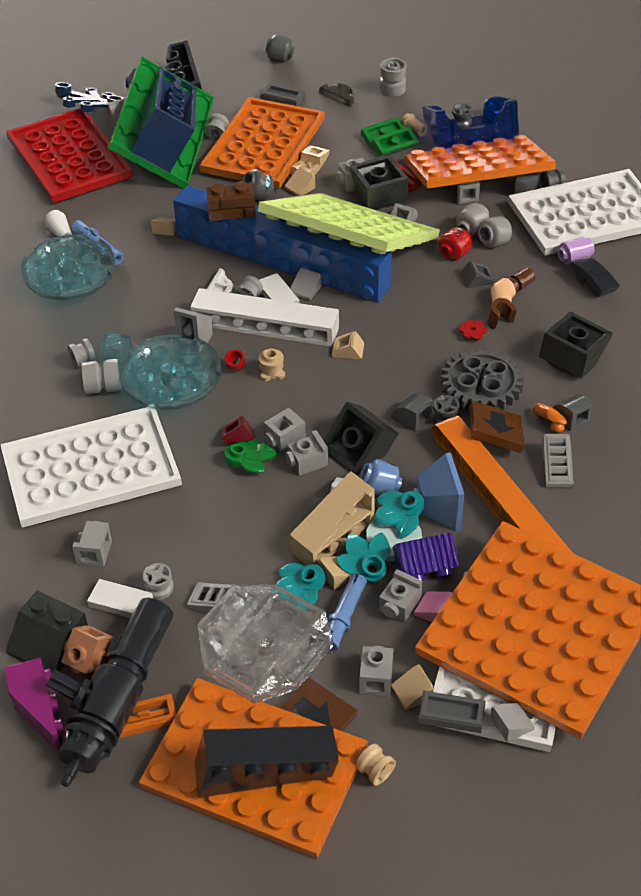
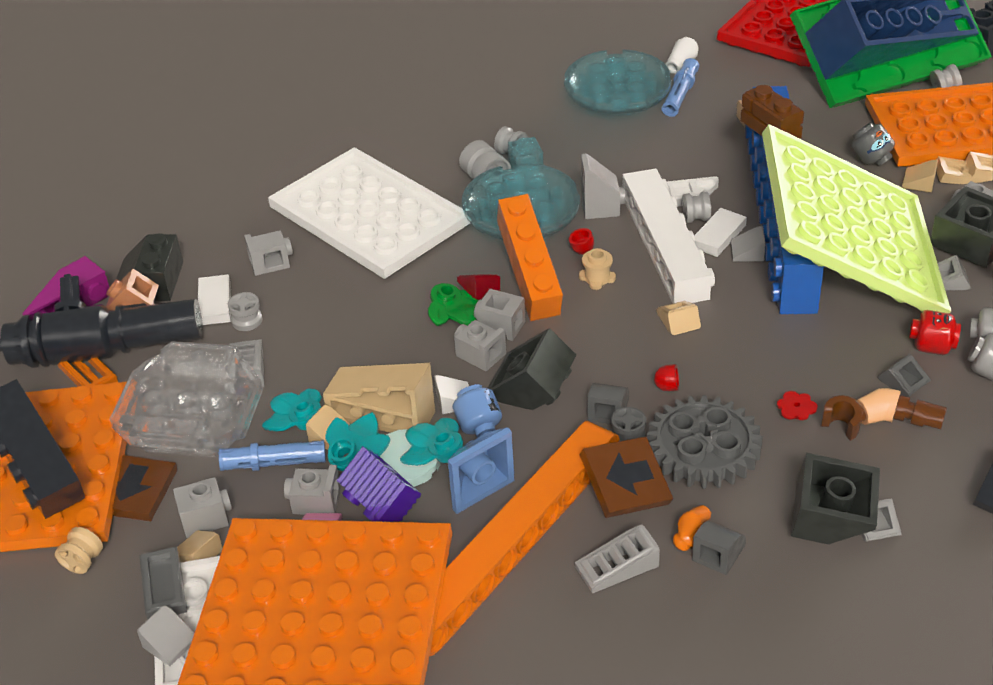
camera: 65 degrees right, 5 degrees down
none -> orange brick [497,194,563,321]
none -> red hinge [654,364,679,392]

